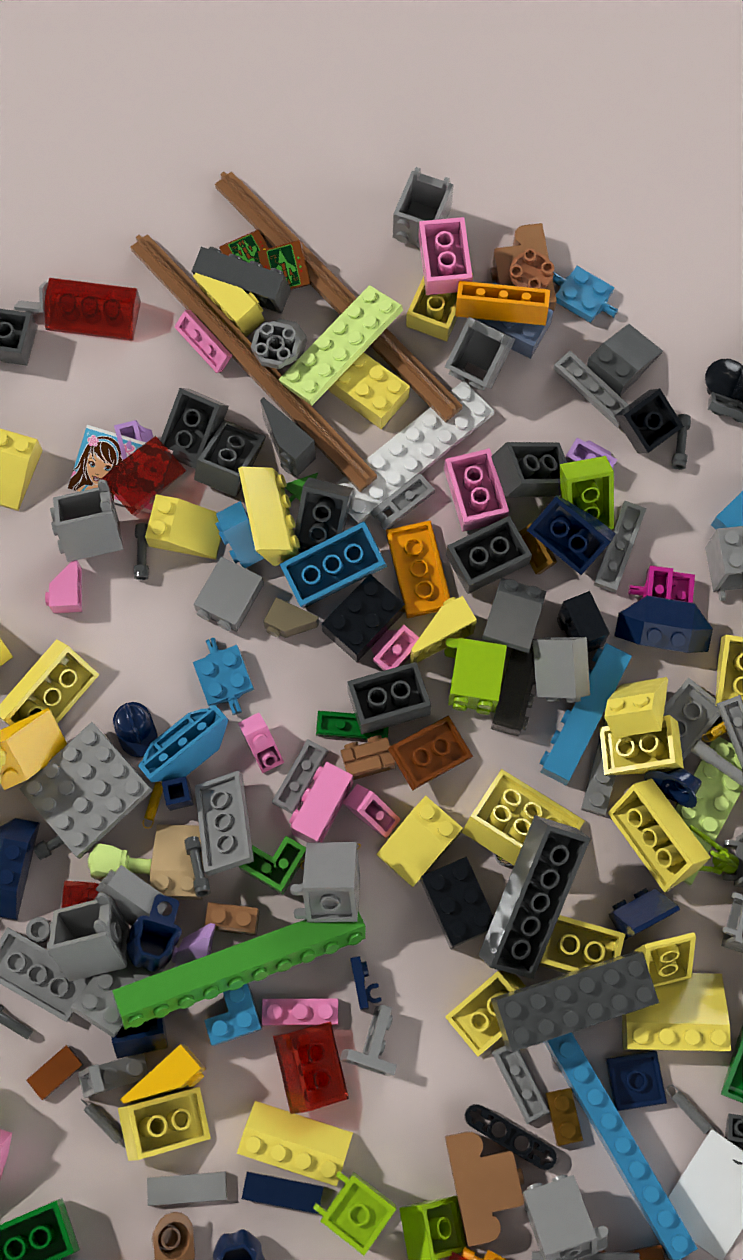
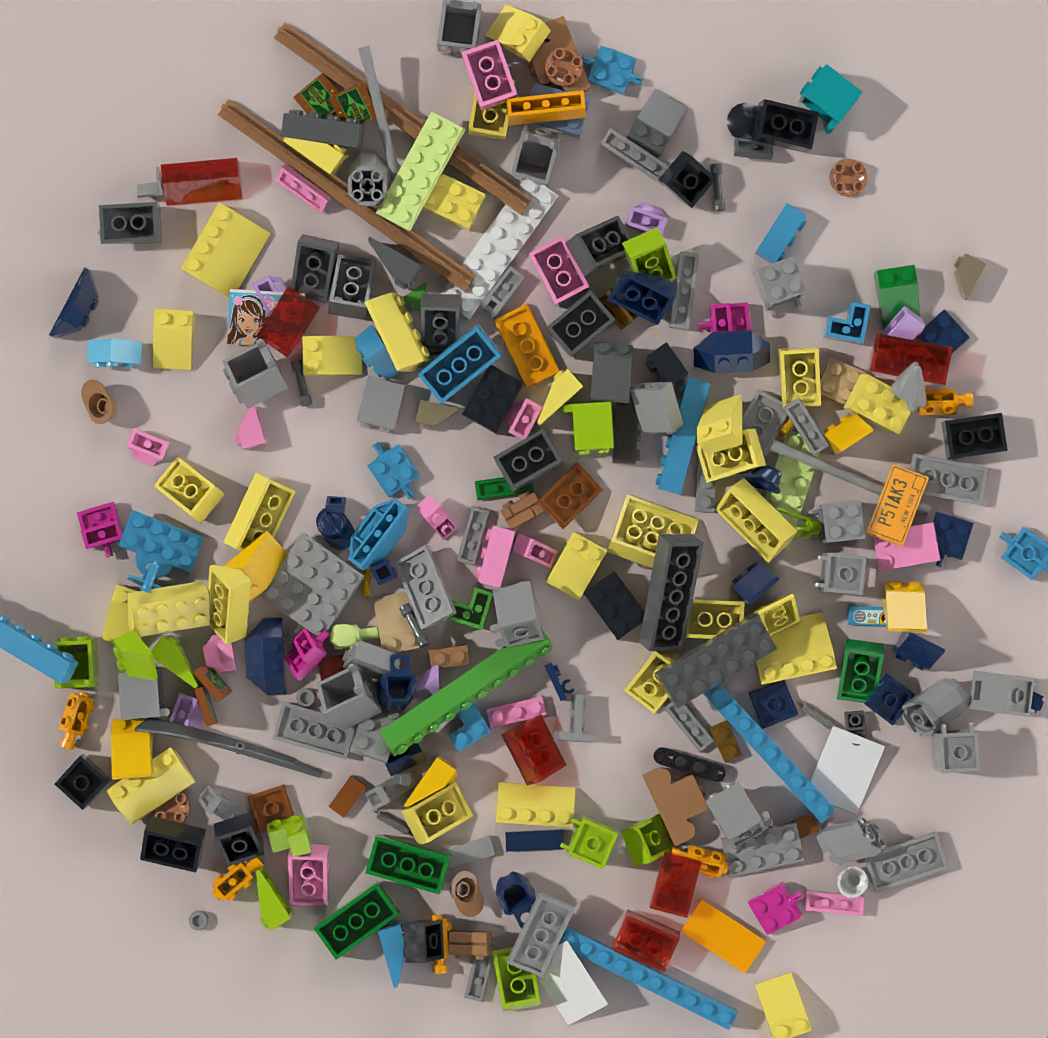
camera: 15 degrees left, 15 degrees up
none -> light yellow slope [181,202,271,297]
none -> dark pink plate [285,628,330,681]
none -> dark blue tile [325,496,346,513]
none -> light grey piece [358,46,399,183]
none -> green brick [365,834,452,895]
none -> light yellow slope [485,5,551,62]

